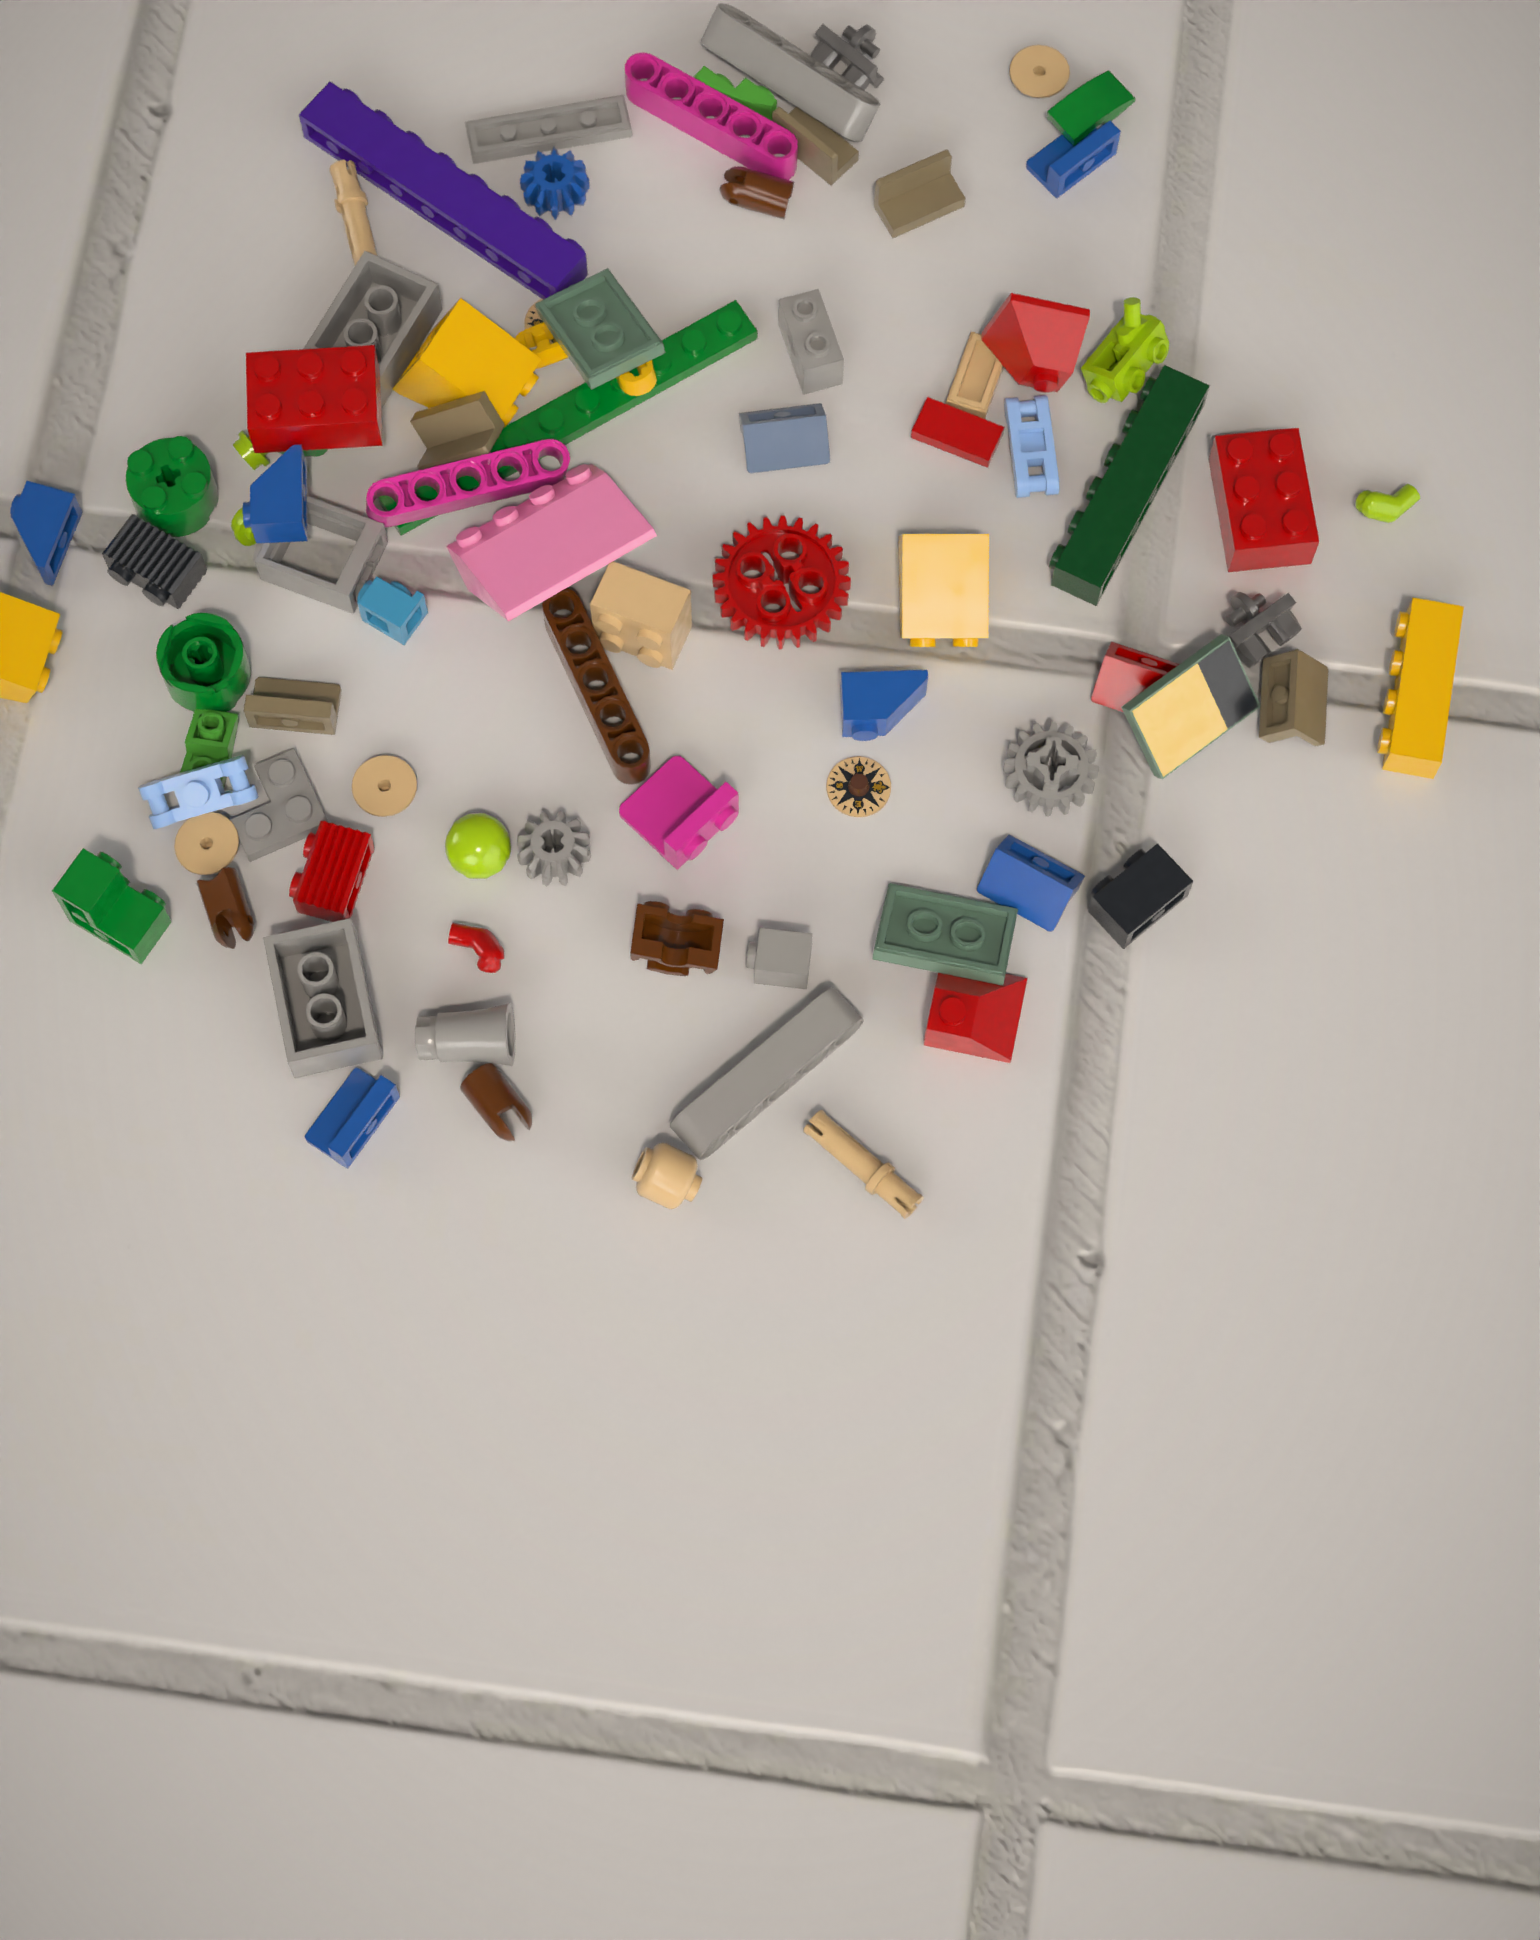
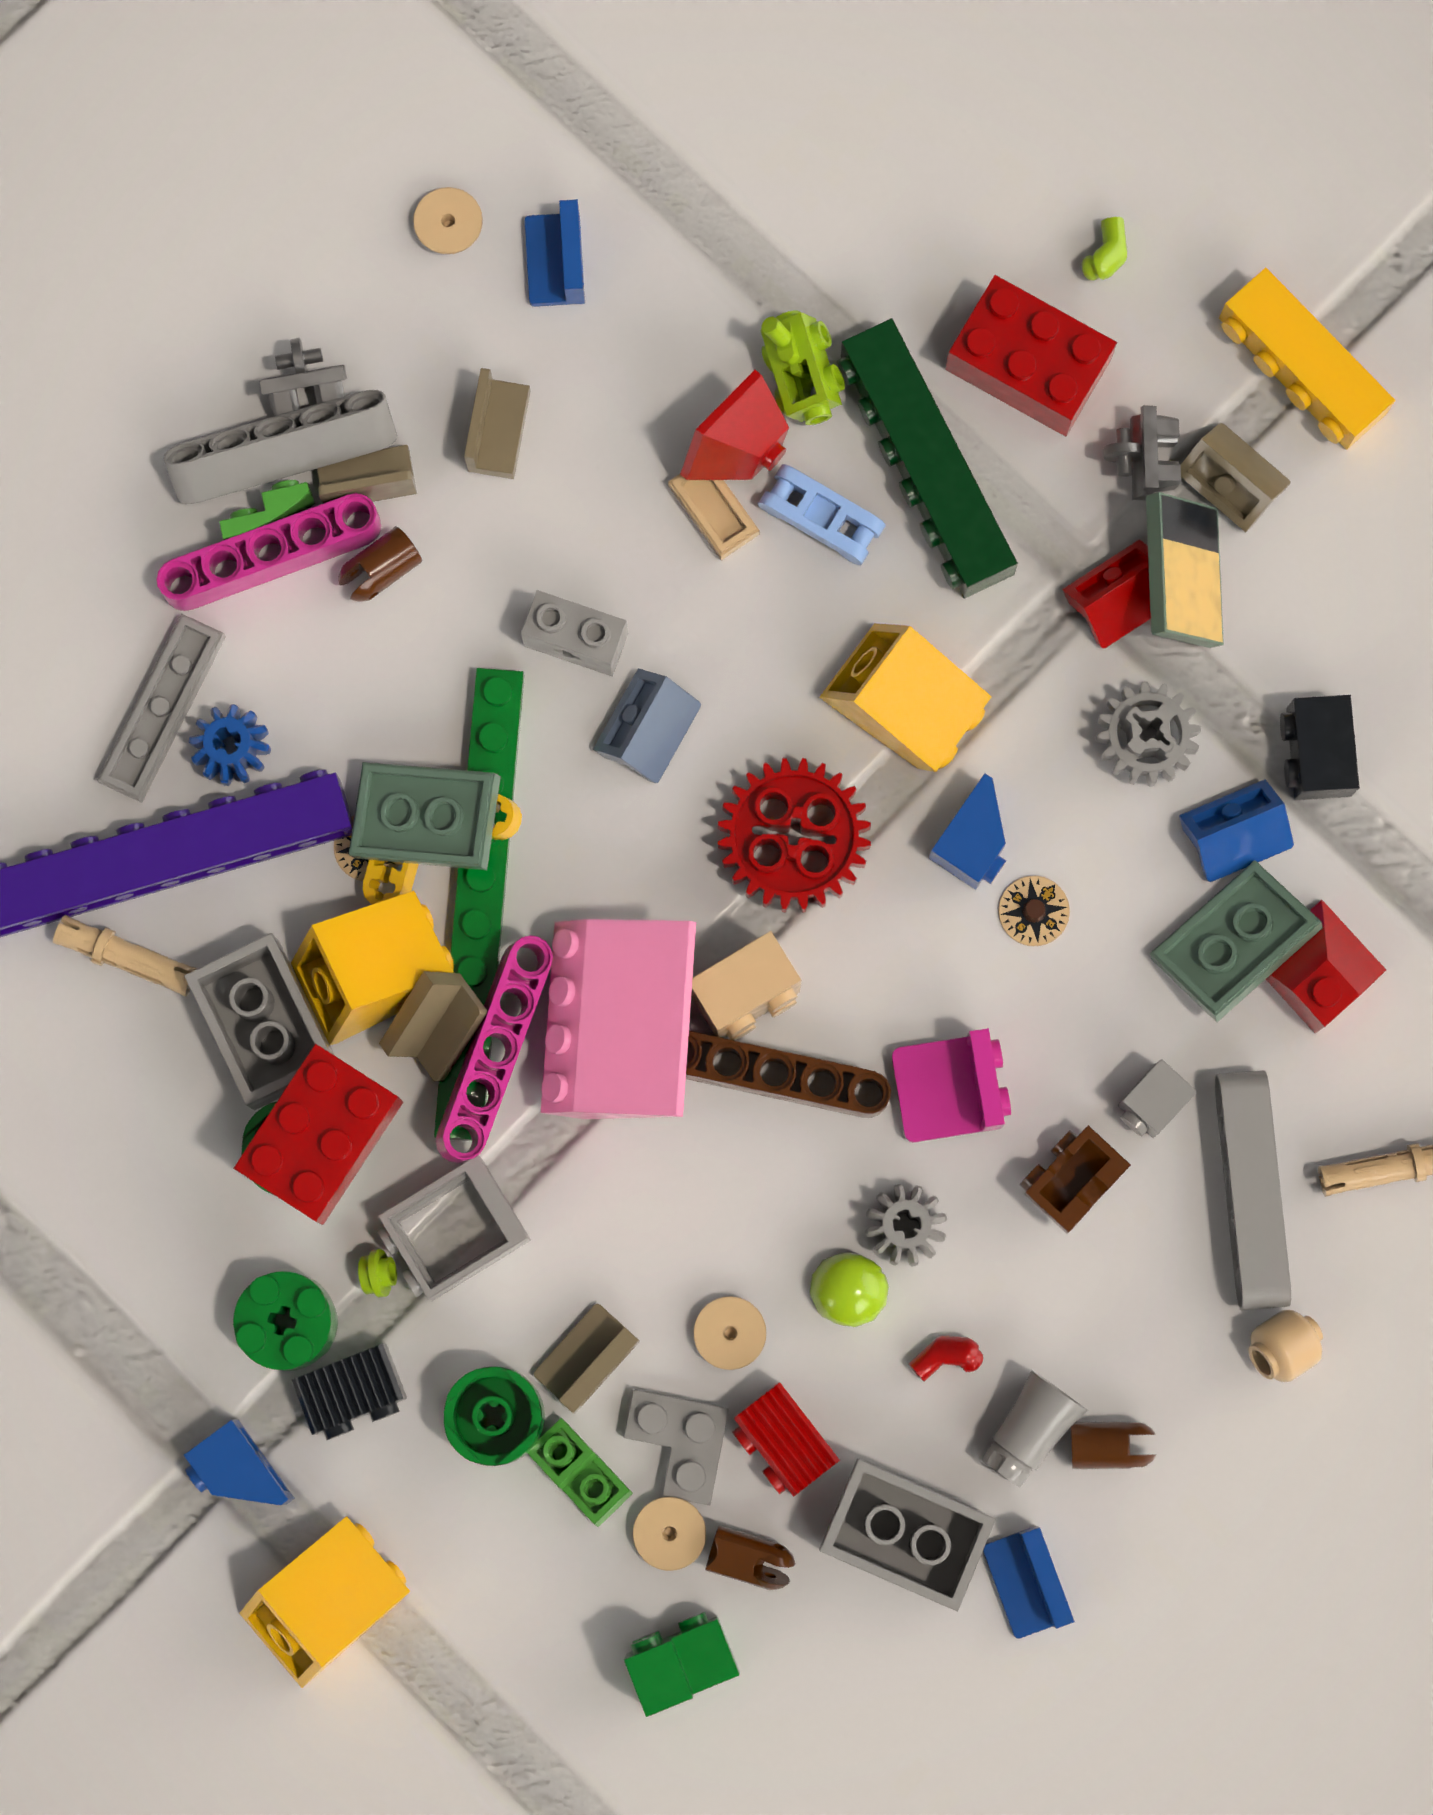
camera: 50 degrees left, 10 degrees up
light blue plate [138,755,259,829] -> none
lime plate [232,430,270,470] -> none
blue slope [243,444,308,544] -> none
dark azure brick [357,576,428,645] -> none
red tile [911,397,1005,468] -> none
green slope [1047,70,1135,146] -> none

